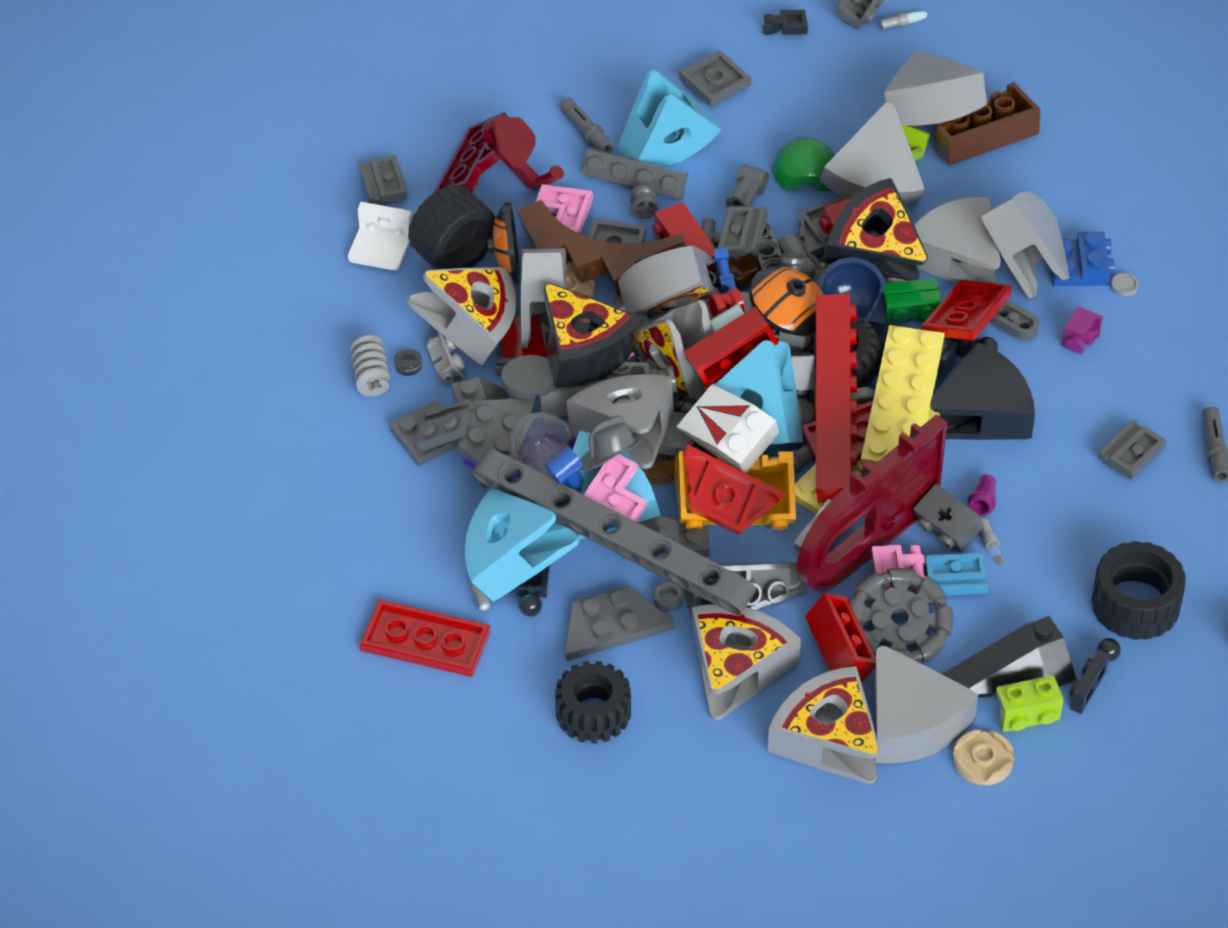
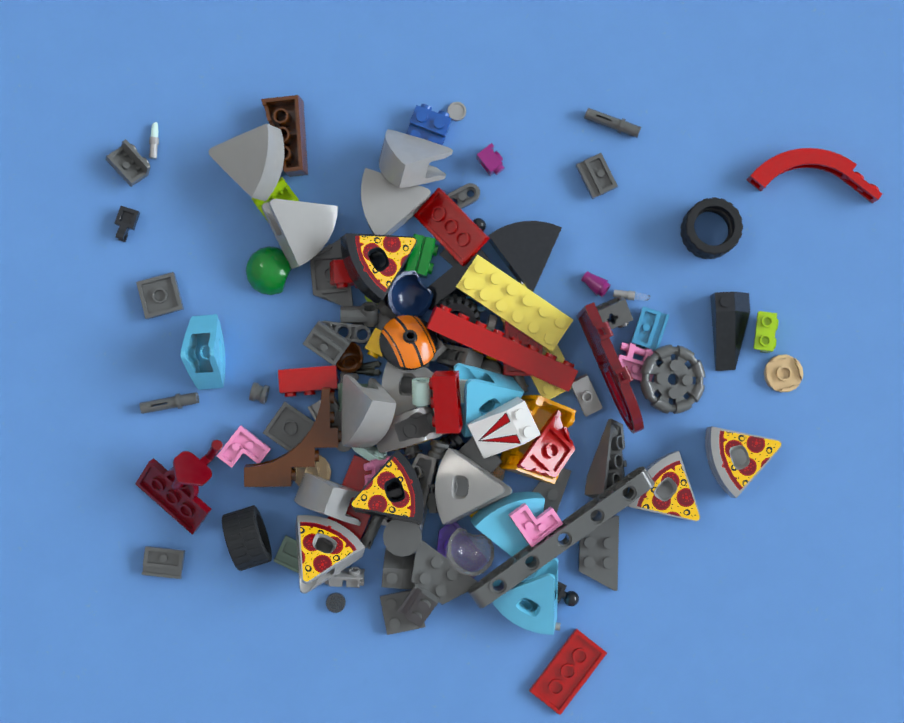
camera: 70 degrees left, 35 degrees up
white bracket [348,202,412,270] -> none
light grey piece [349,335,390,397] -> none
black dish [487,202,521,283] -> none
blue piece [544,446,584,492] -> none
black tyre [555,661,631,744] -> none
dark grey piece [580,415,642,471] -> none
dark grey plate [582,147,688,199] -> none
dark grey arm [702,218,721,249] -> none
red wheel [708,288,745,318] -> none
blue piece [713,247,738,294] -> none
dark grey piece [726,164,769,207] -> none
dark grey wheel [778,254,806,273] -> none
red brick [805,593,876,684] -> none
light grey piece [874,646,978,764] -> none
black plate [1069,638,1121,714] -> none

